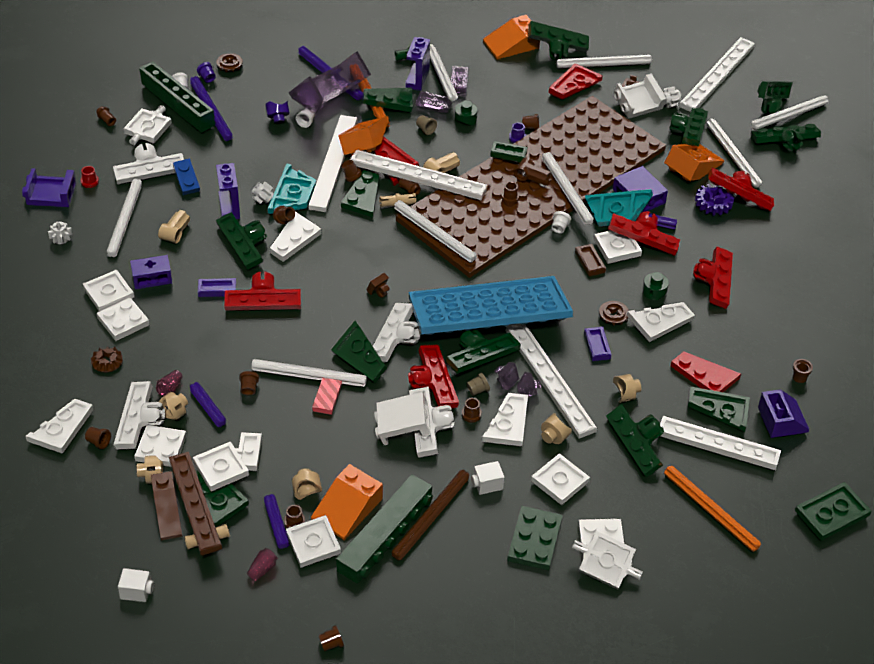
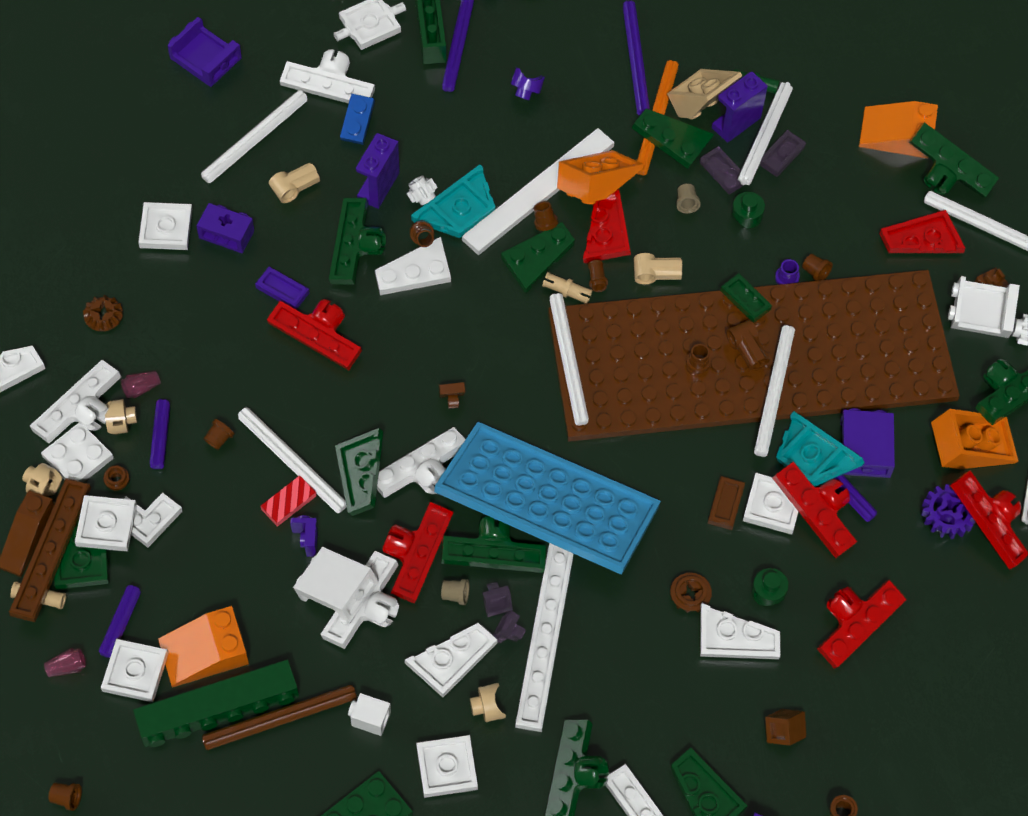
camera: 35 degrees right, 15 degrees up
white gear [48,222,72,244] -> none
red piece [81,166,99,188] -> none
reddish brown piece [85,427,111,449] -> none
white plate [96,297,150,341] -> none
reddish brown piece [284,505,305,528] -> none
clear purple windscreen [288,51,371,112] -> none
tan piece [292,468,322,500] -> none
white piece [296,107,315,128] -> none
white tile [350,150,487,200] -> none
reddish brown piece [462,398,482,423] -> none
white piece [551,211,571,234] -> none
tile [584,327,612,361] -> none
tan piece [613,374,641,403] -> none
wing [671,352,741,392] -> none
none -> reddish brown plate [103,465,129,490]
none -> dark purple bracket [290,515,318,557]
none -> tan slope [667,69,742,119]
none -> reddish brown panel [765,709,806,745]

